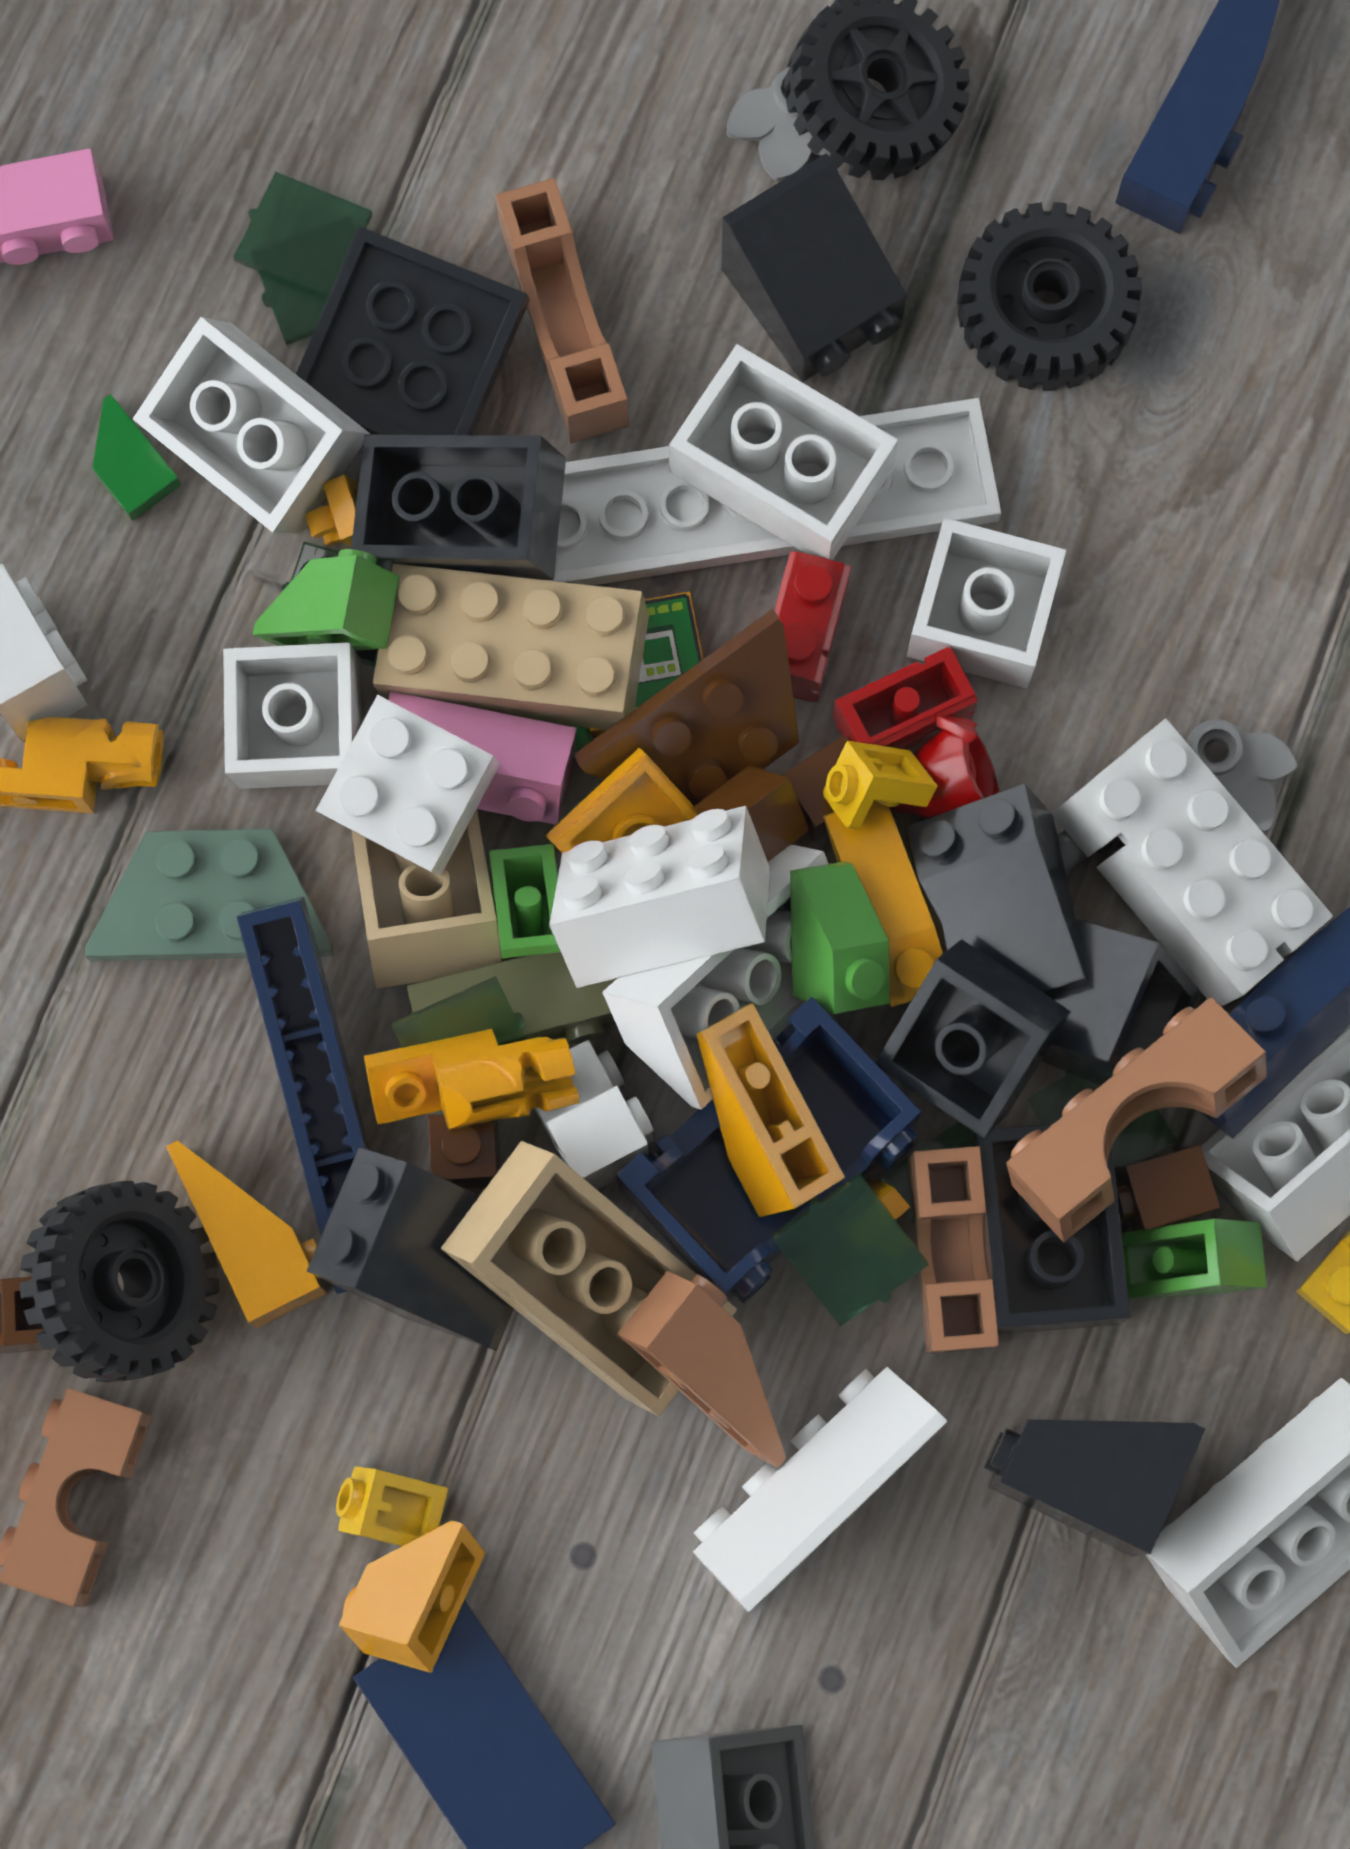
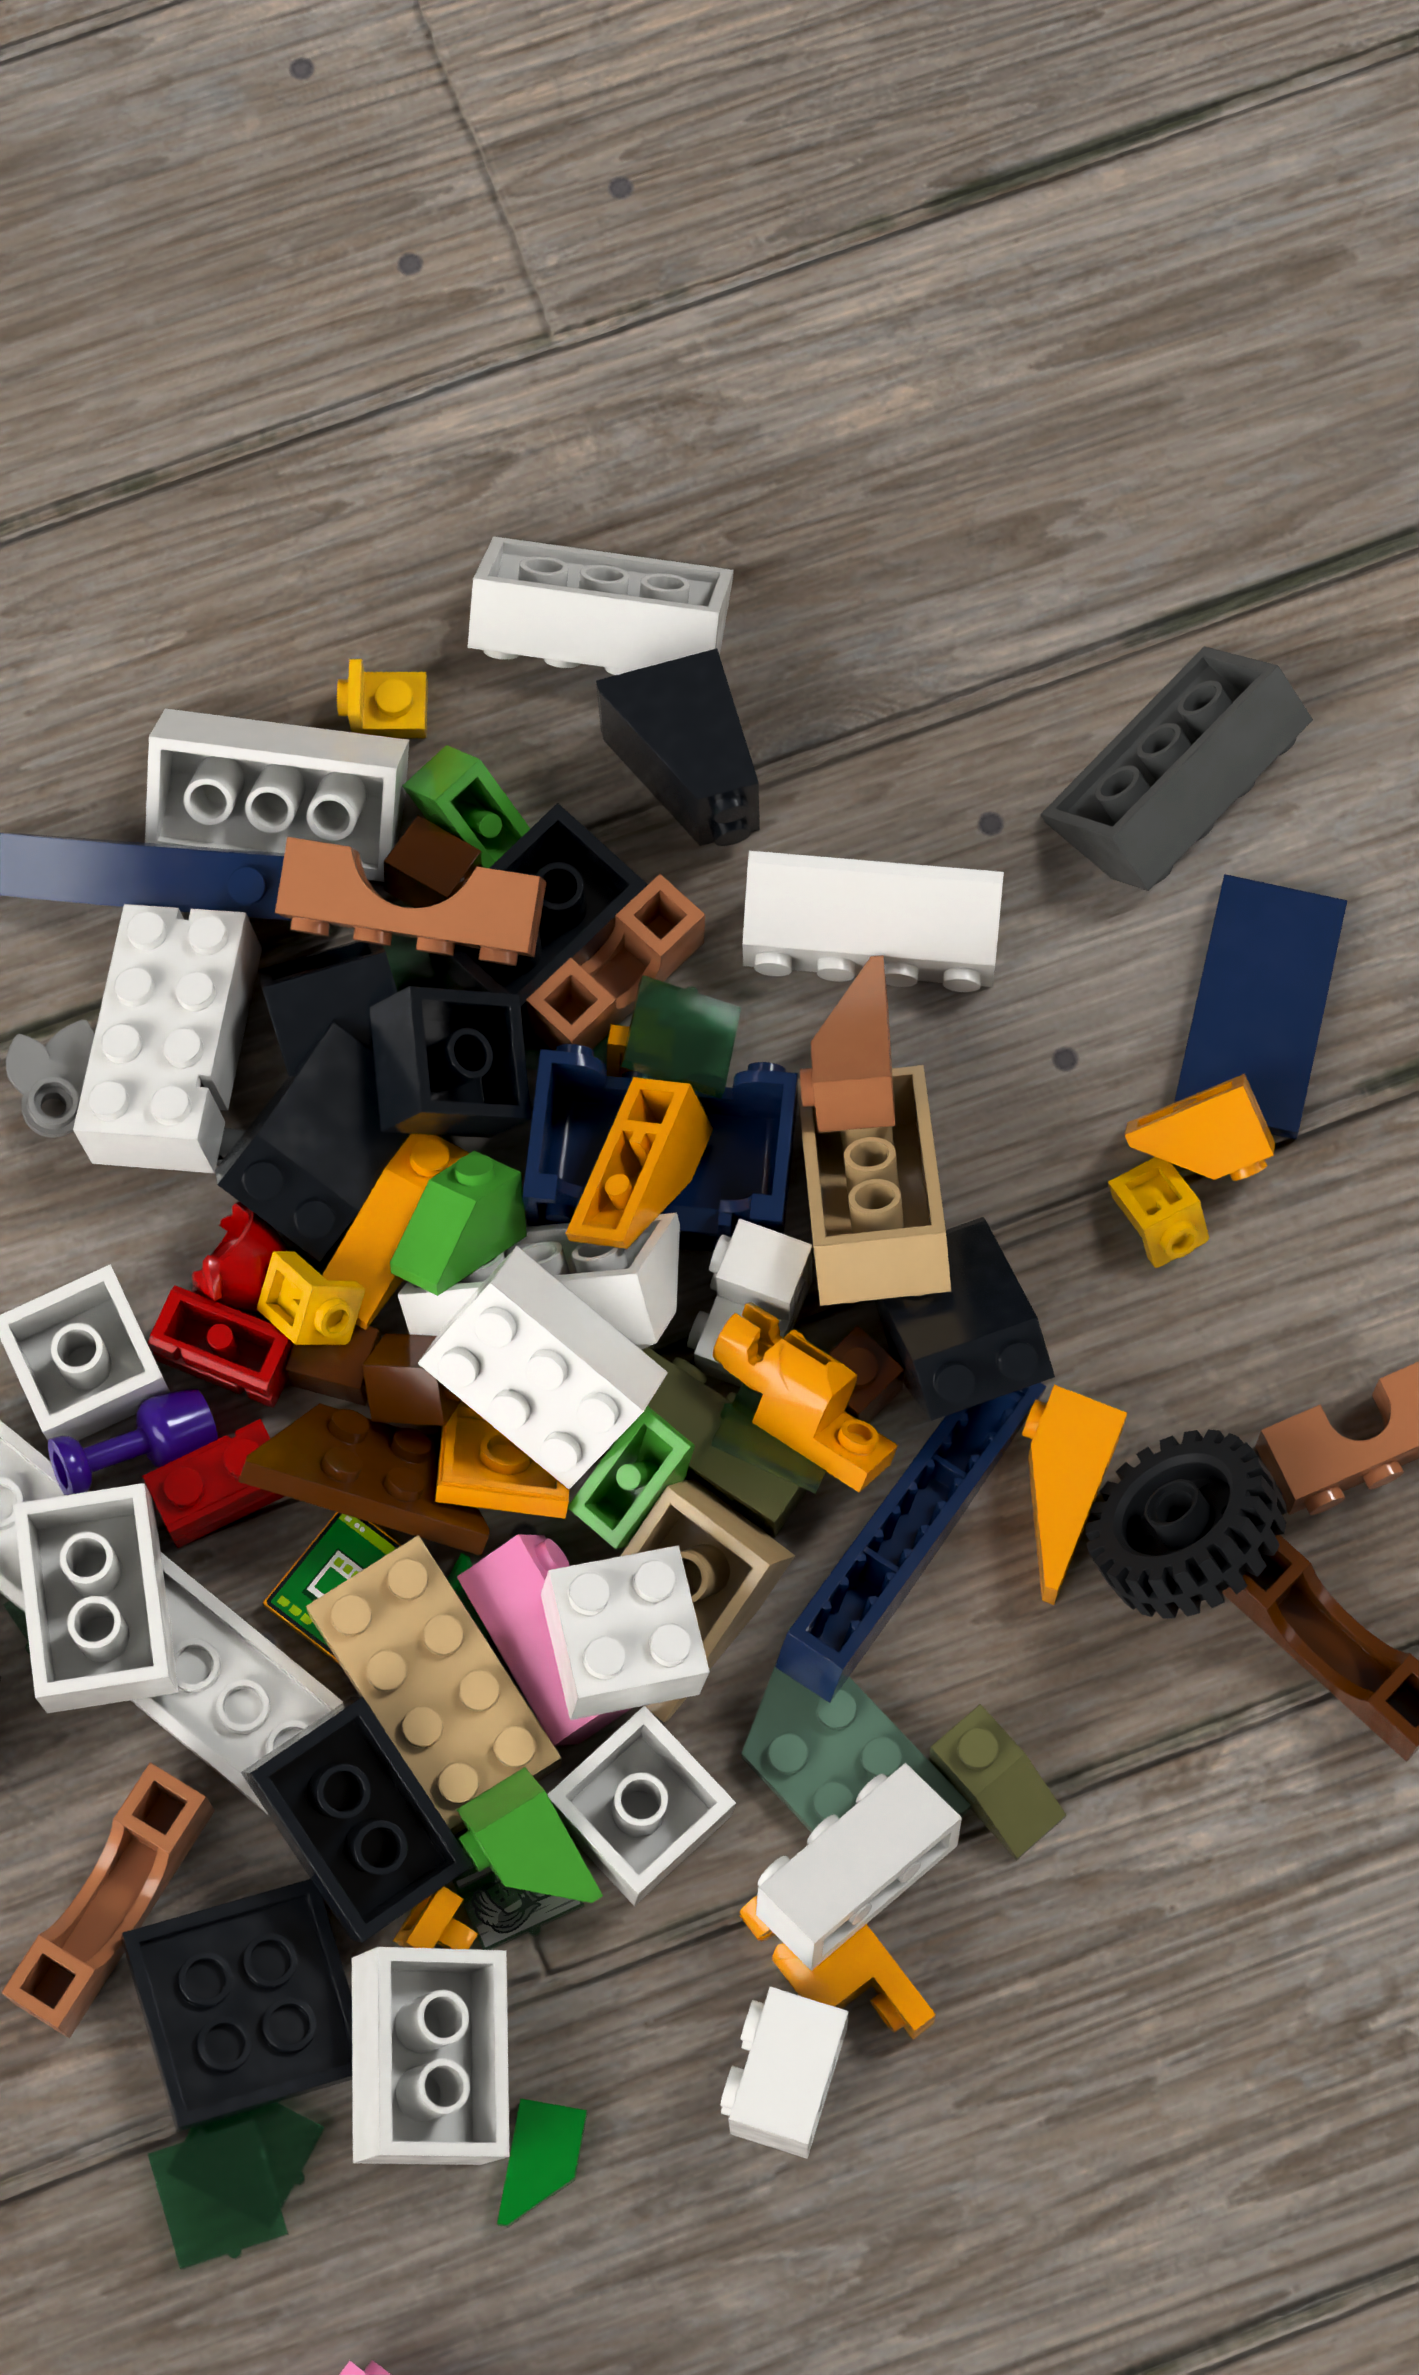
camera: 130 degrees left, 5 degrees down
none -> dark purple piece [48,1389,218,1495]
none -> white brick [756,1763,962,1971]
none -> olive slope [929,1704,1066,1860]

